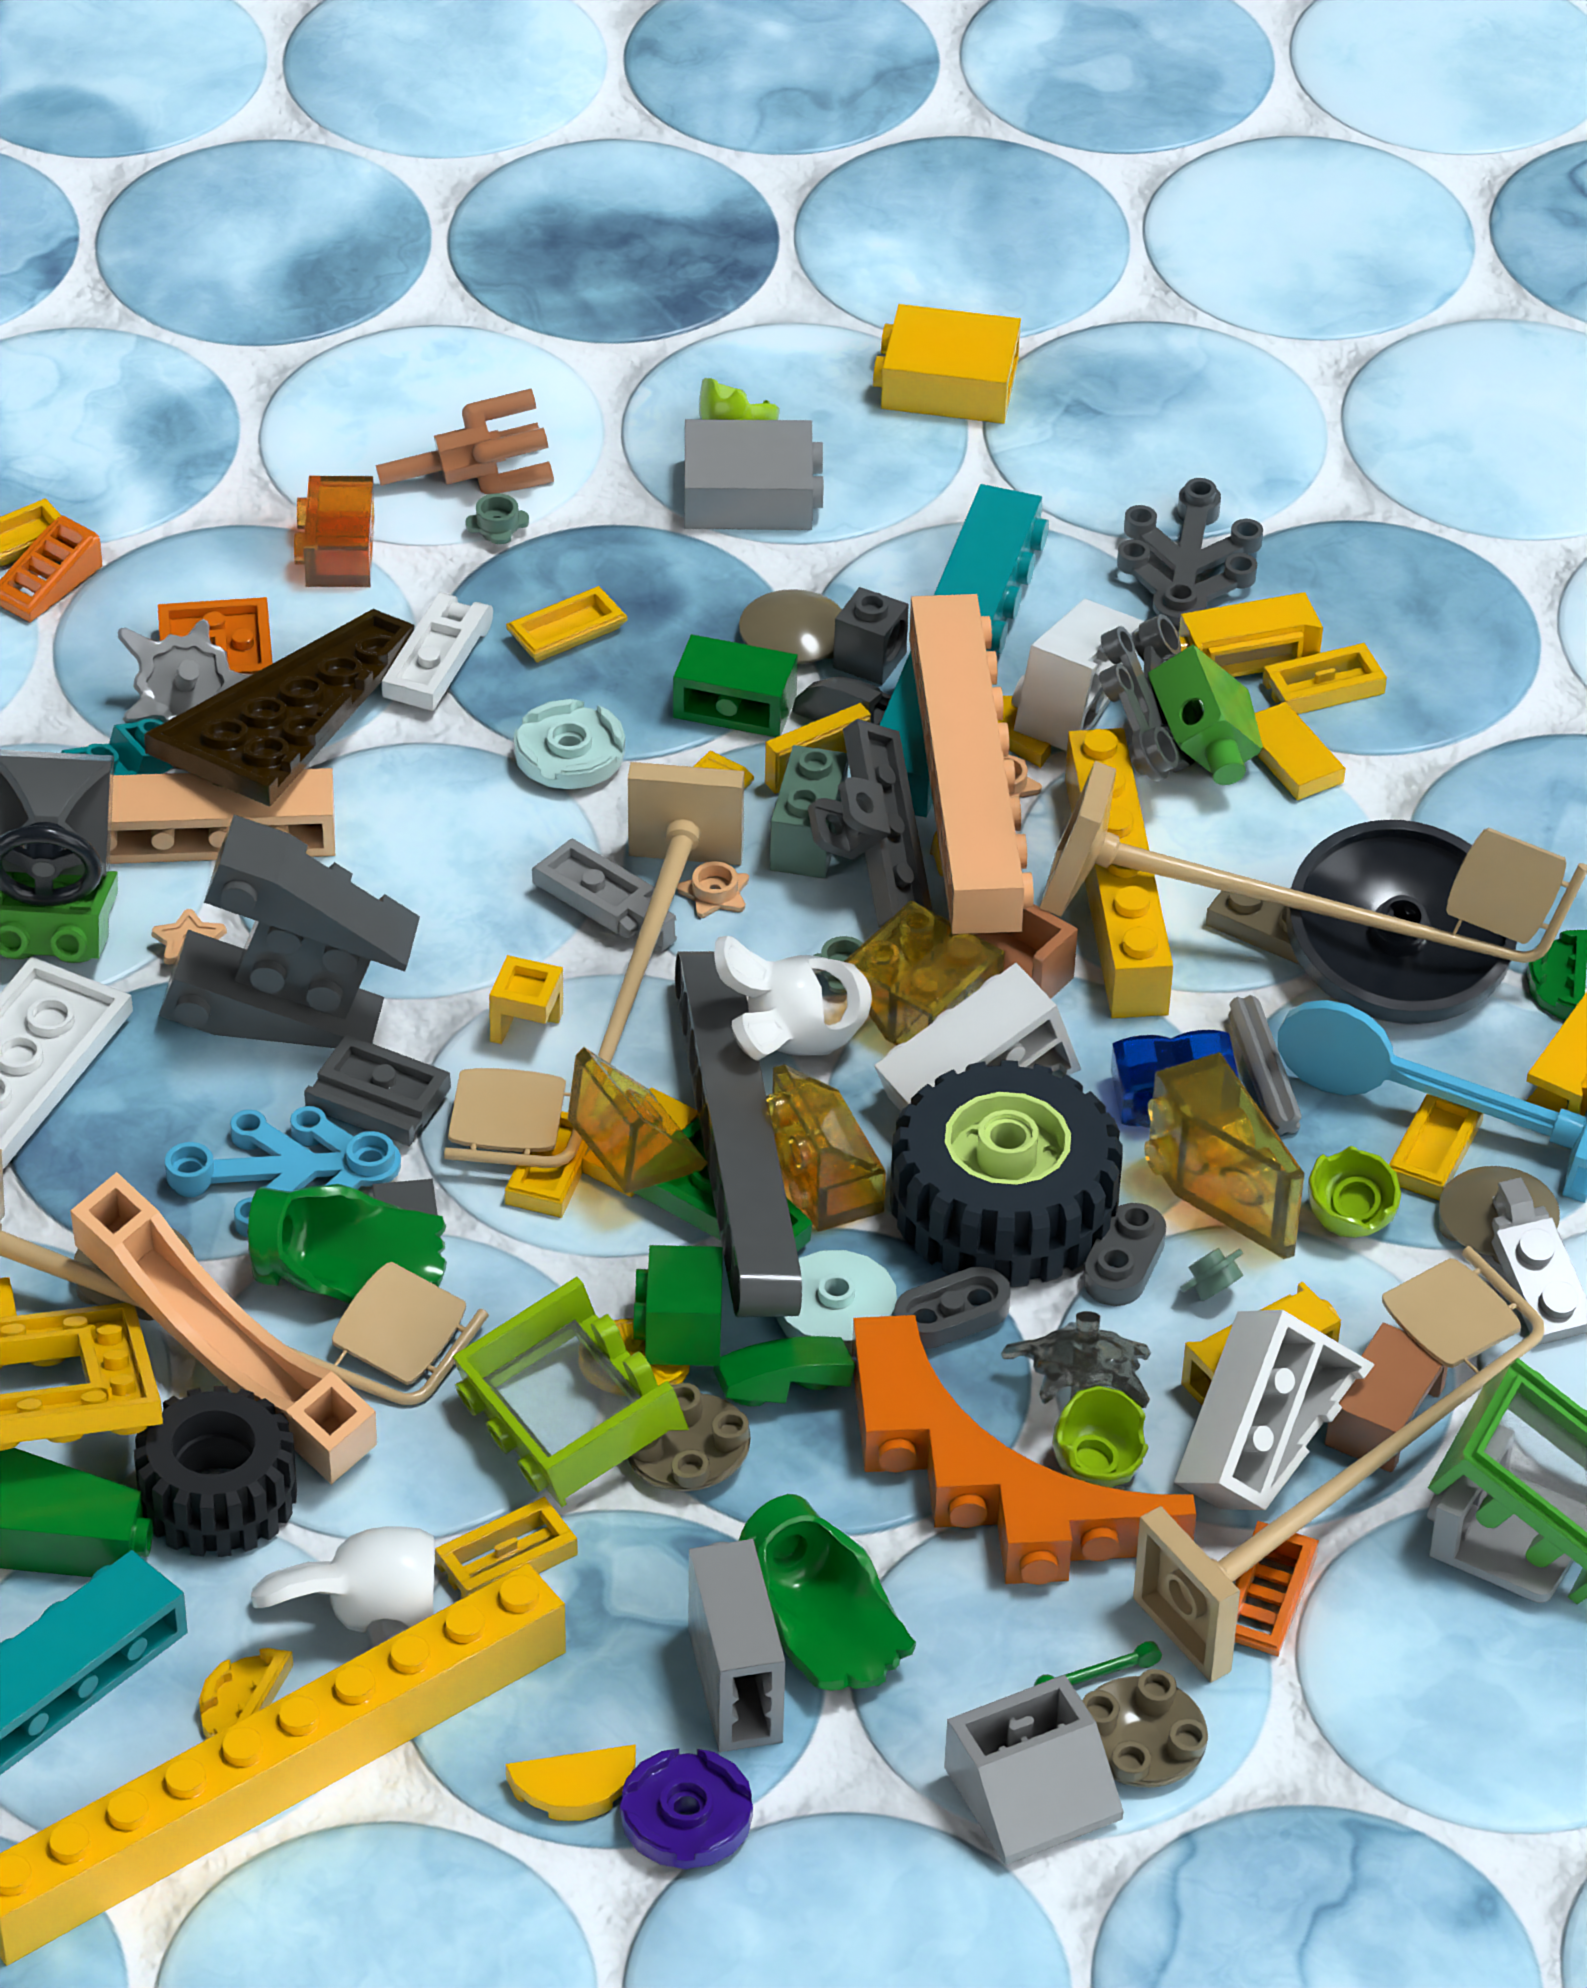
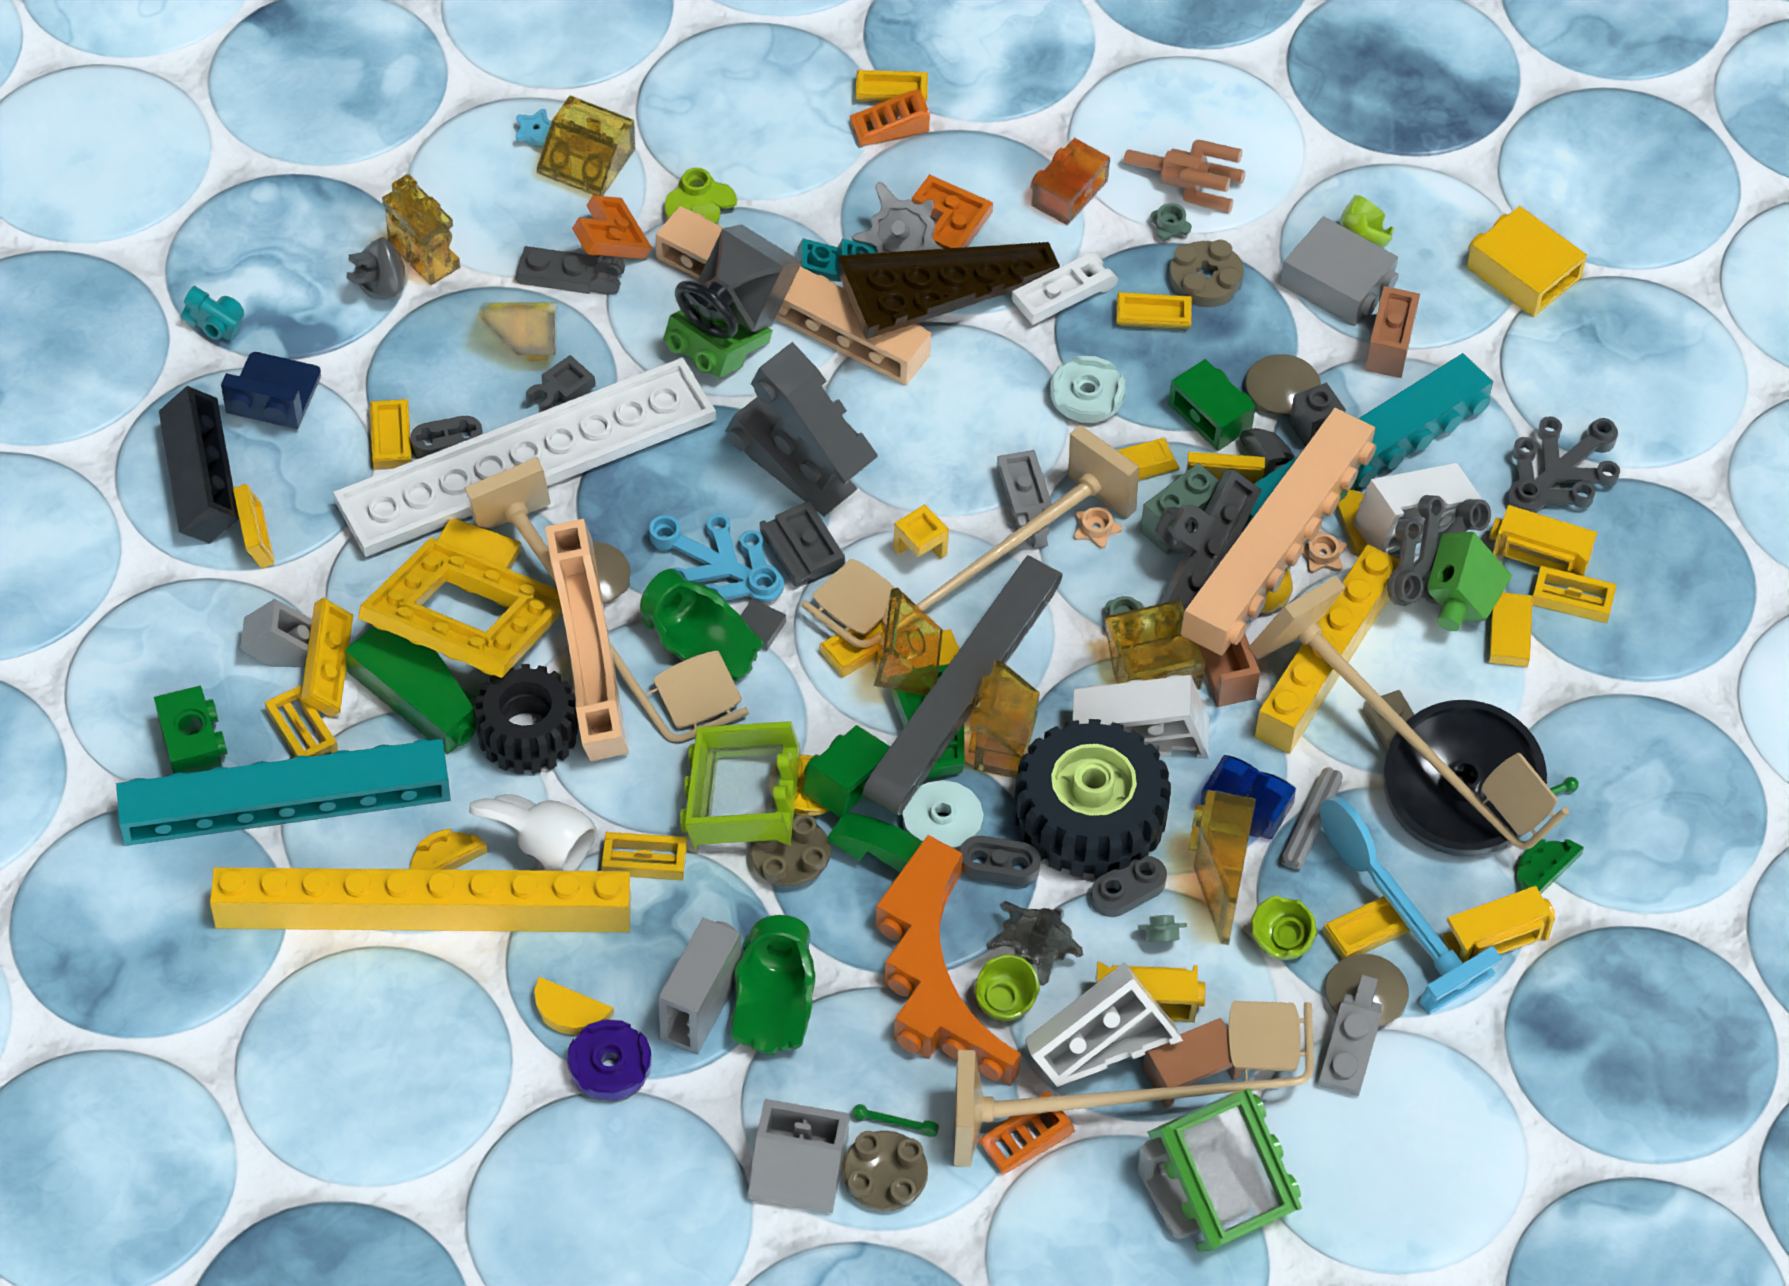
camera: 35 degrees right, 10 degrees up
white piece [714,936,872,1061] -> none
none -> dark tan plate [1169,240,1244,307]
none -> nougat panel [1365,286,1420,378]

